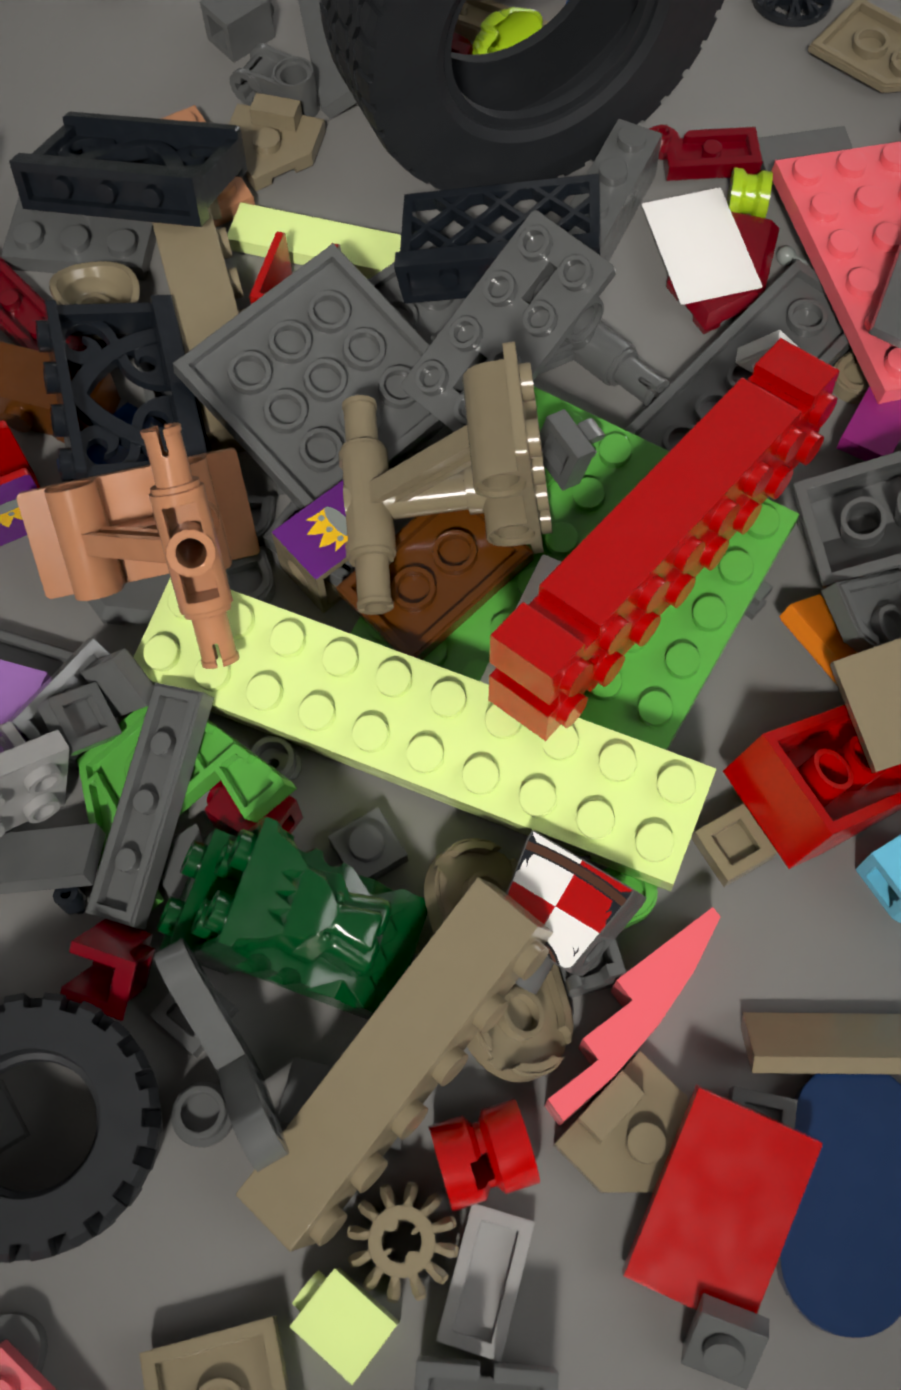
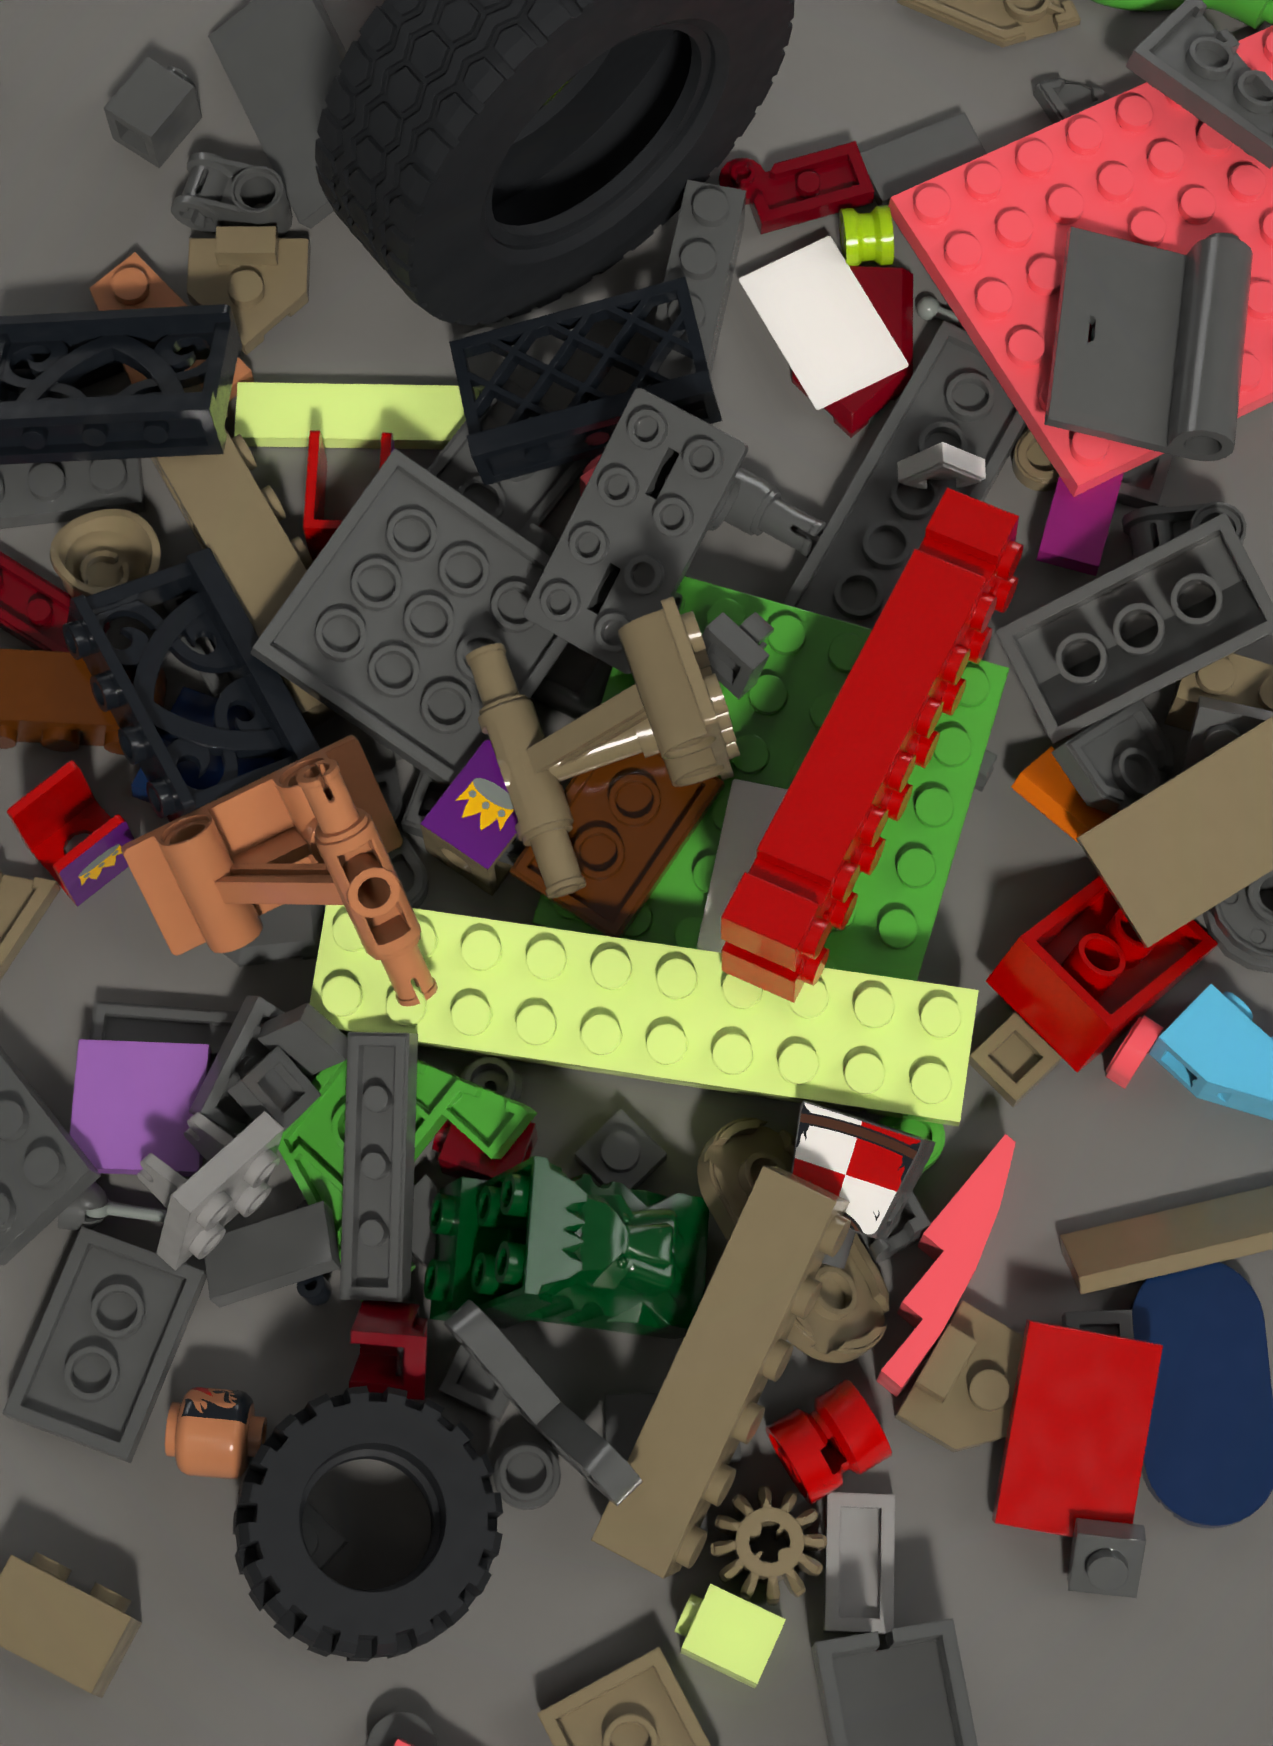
camera: 15 degrees left, 5 degrees up
none -> coral tile [1105,1015,1164,1089]

